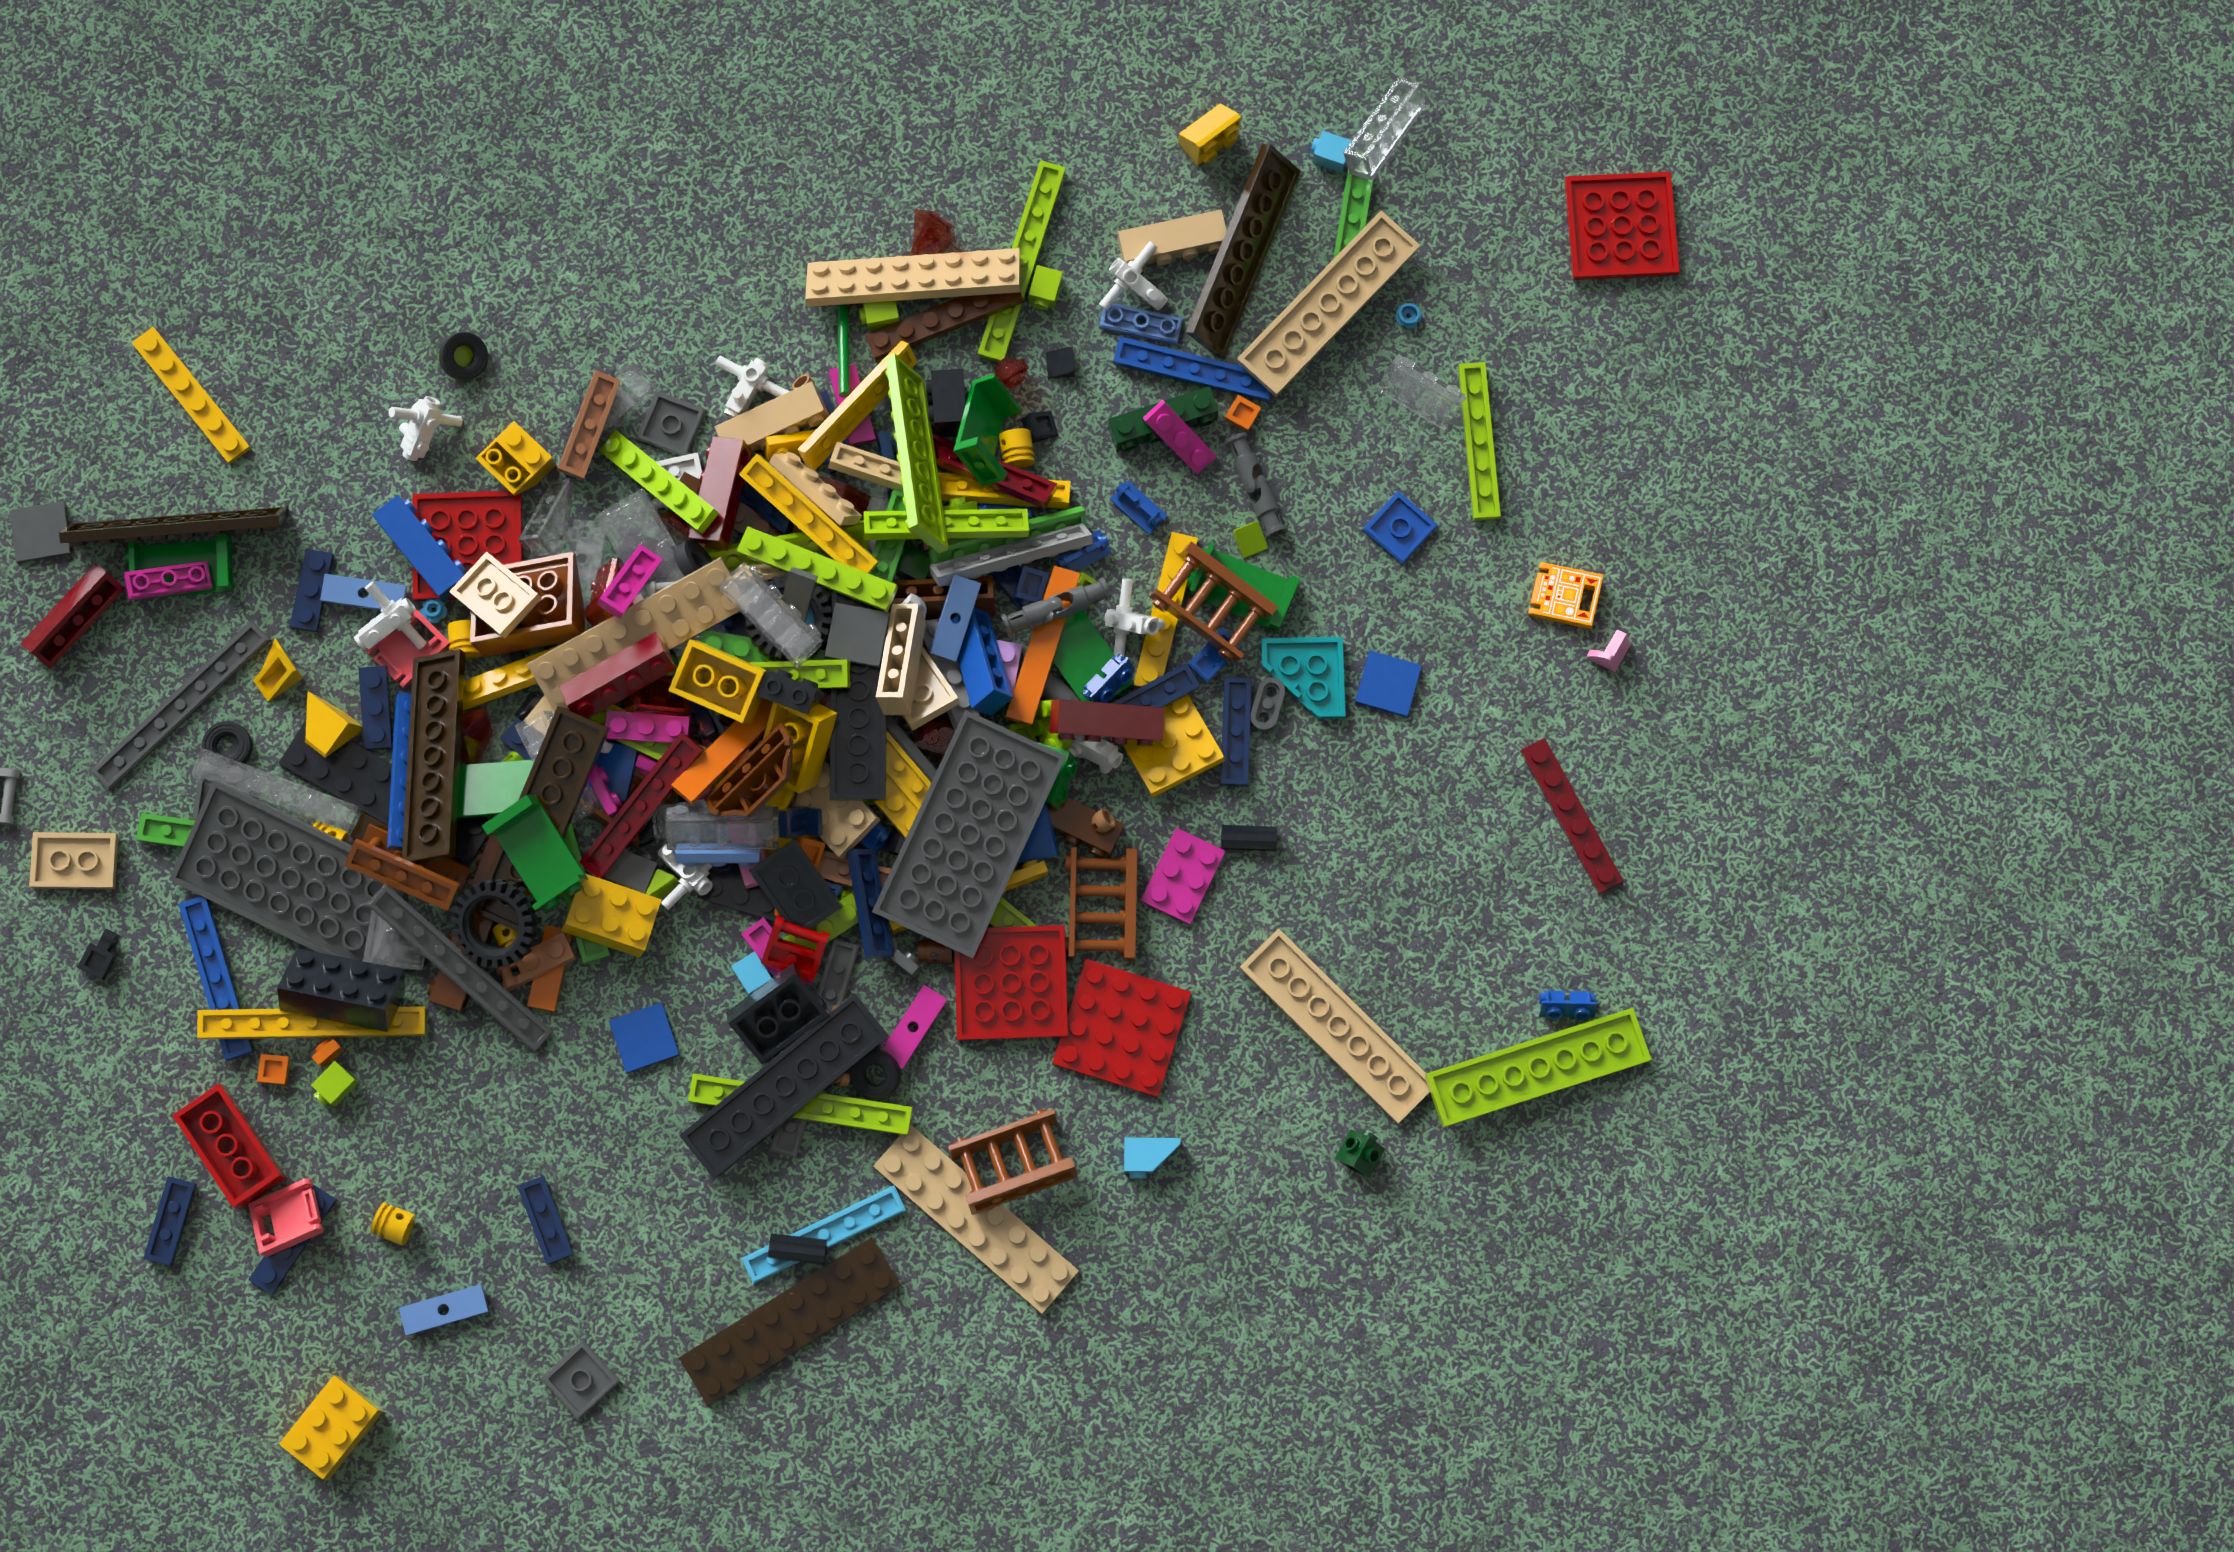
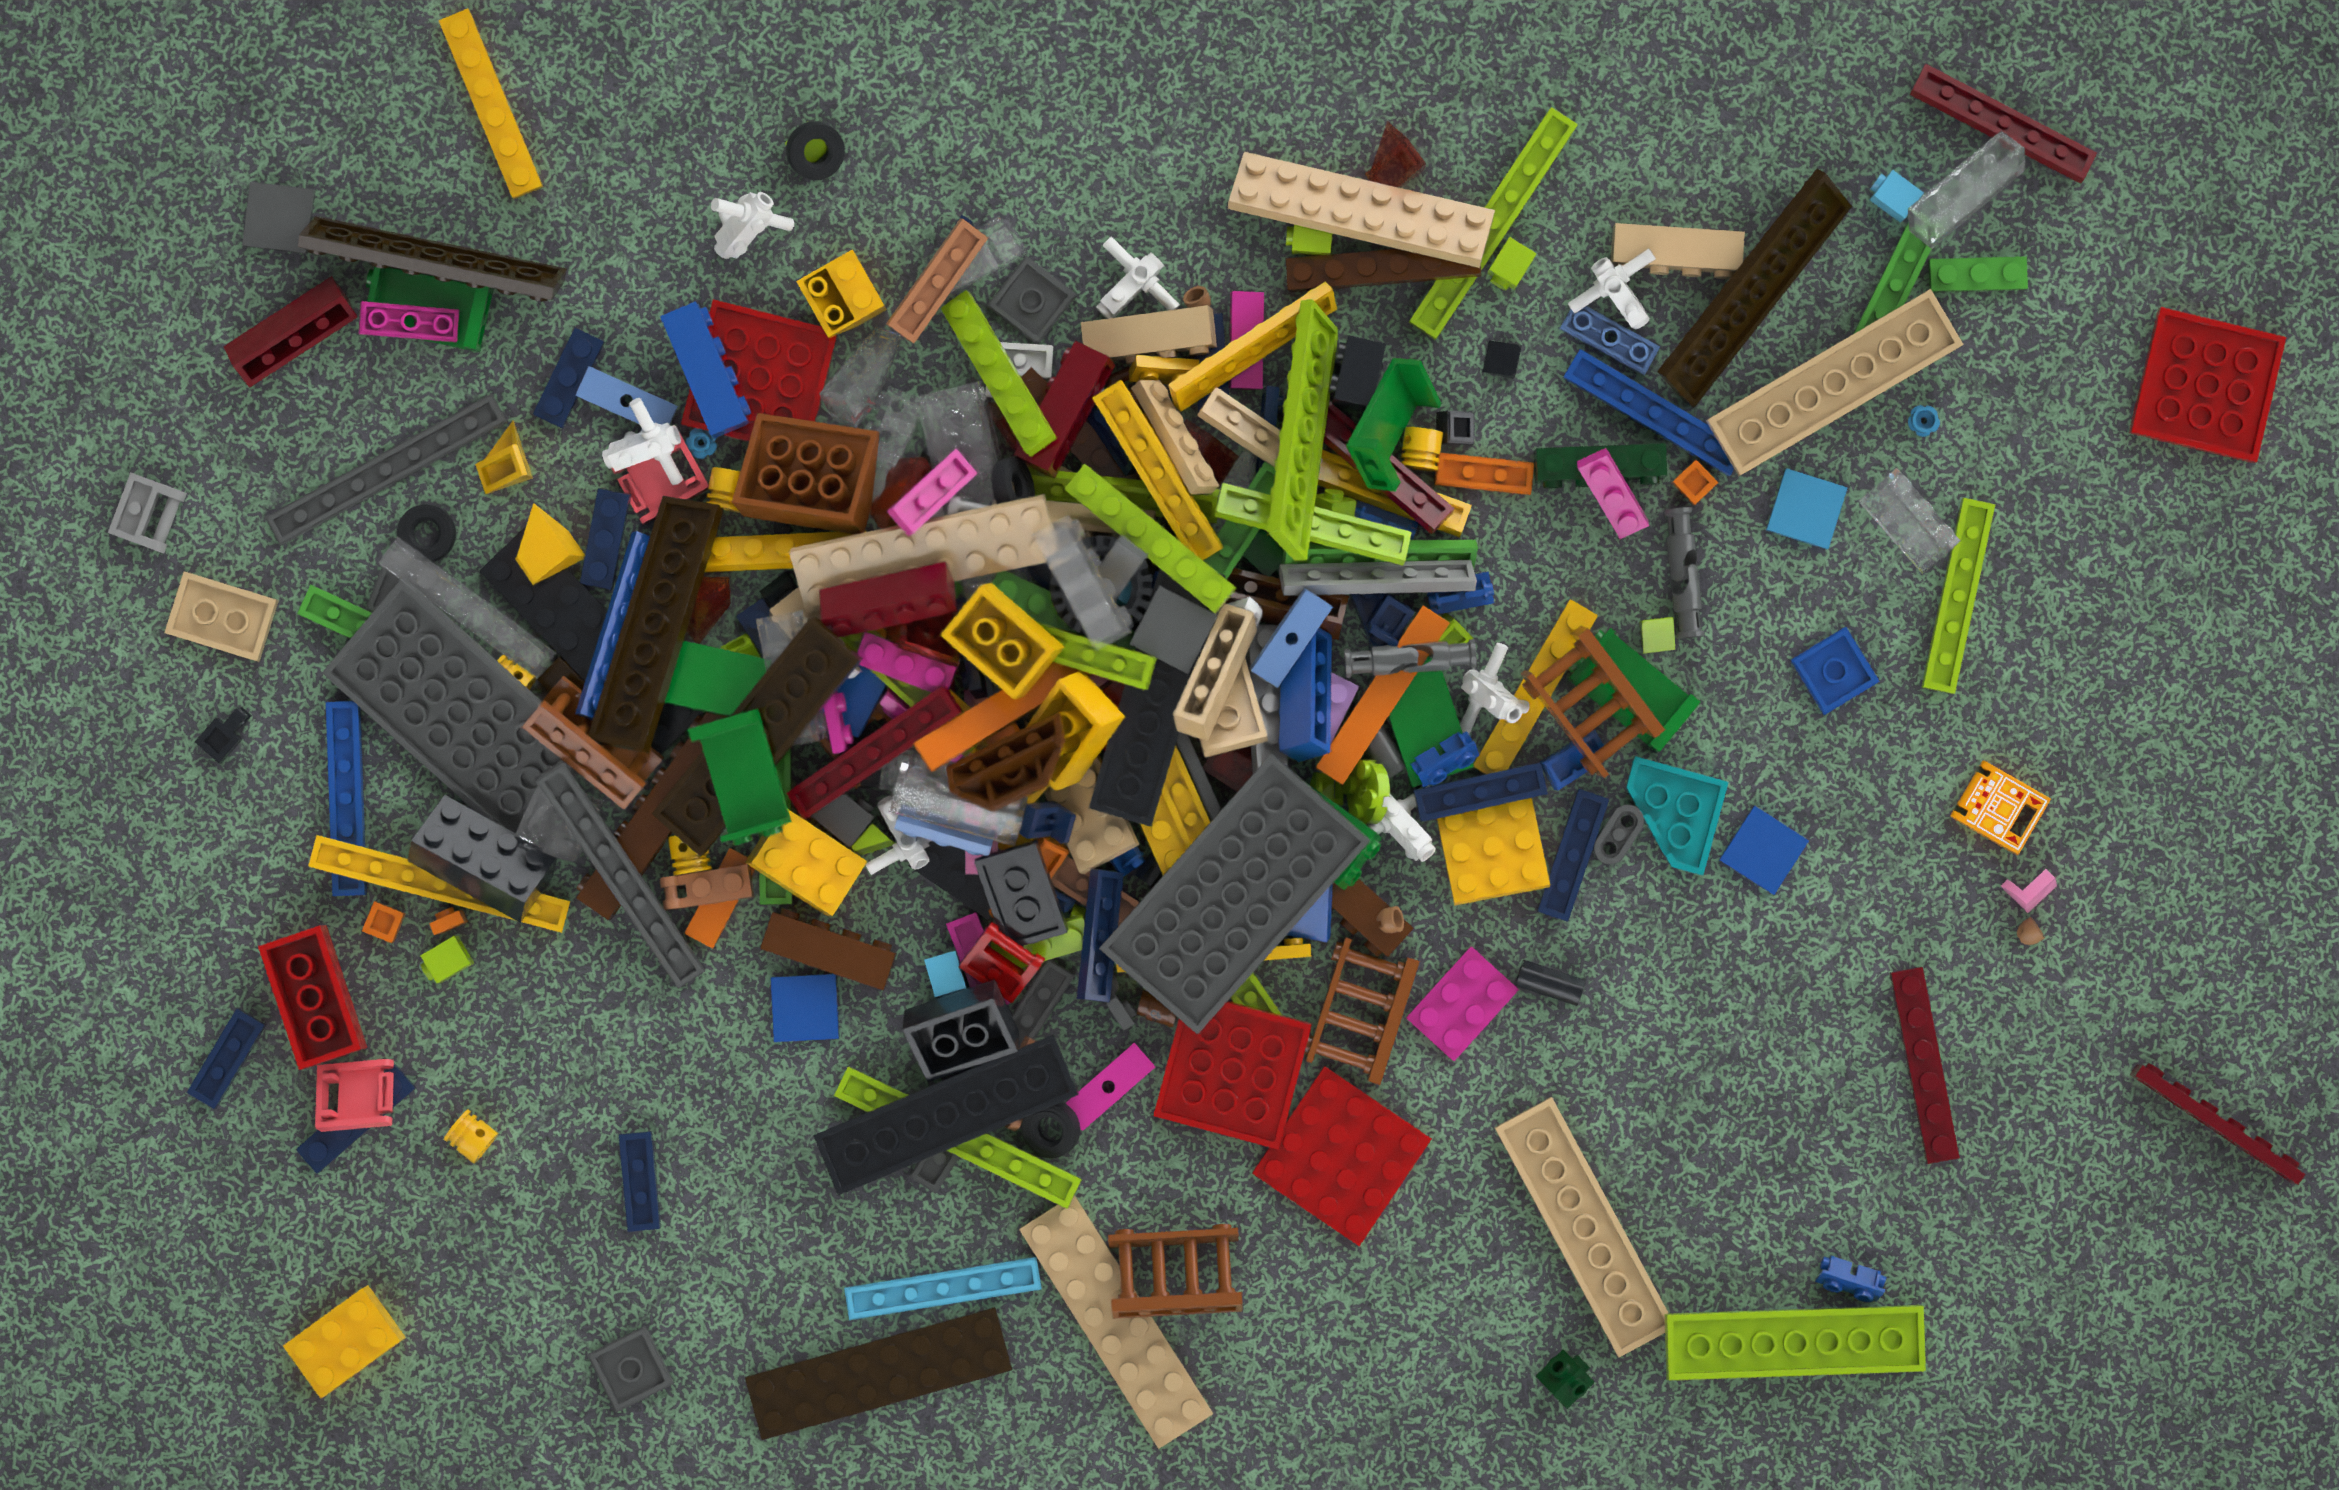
camera: 20 degrees right, 10 degrees up
medium blue tile [399,1284,489,1336] -> none
plate [449,552,542,639] -> none
black tyre [450,878,542,968] -> none
black bracket [757,669,825,714] -> none
black axle [768,1233,828,1264] -> none
green bar [837,304,850,398] -> none
clear red plate [994,357,1029,389] -> none
dark red brick [1049,699,1165,746] -> none
blue hinge [1110,481,1168,535] -> none
medium azure slope [1124,1137,1181,1179] -> none
yellow slope [1178,103,1241,166] -> none
none -> reddish brown brick [760,908,897,990]
none -> orange tile [1434,453,1534,495]
none -> dark azure tile [1766,468,1847,550]
none -> dark red plate [1909,64,2097,184]
none -> bright green plate [1929,256,2028,292]
none -> medium nougat hinge [2017,917,2045,945]
none -> dark red plate [2130,1063,2306,1185]

